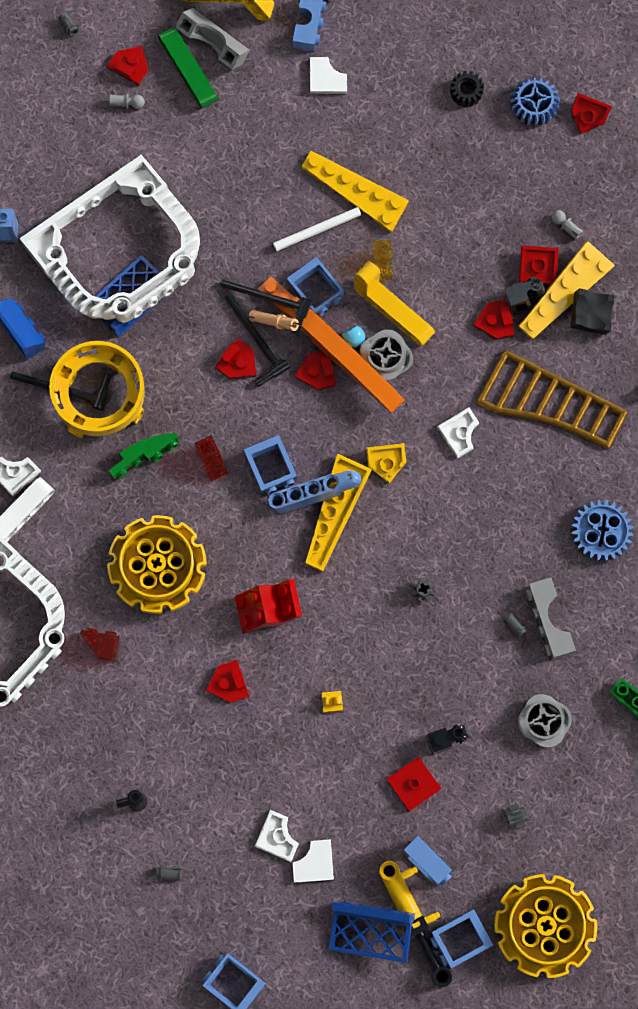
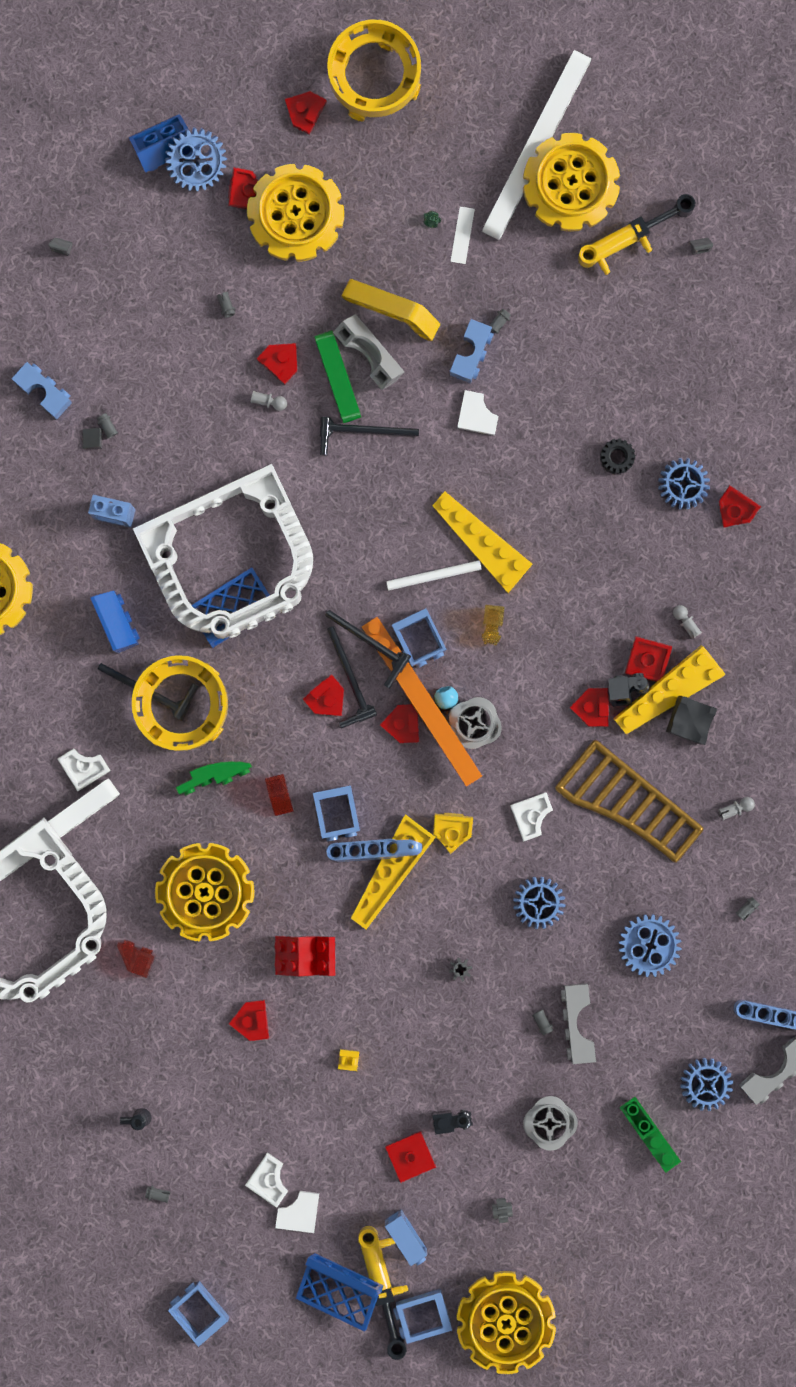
camera: 15 degrees right, 10 degrees up
light nougat pin [249,310,299,331] -> none
yellow beam [354,261,435,346] -> none
none -> black bar [320,417,419,456]
none -> medium blue gear [513,877,565,929]

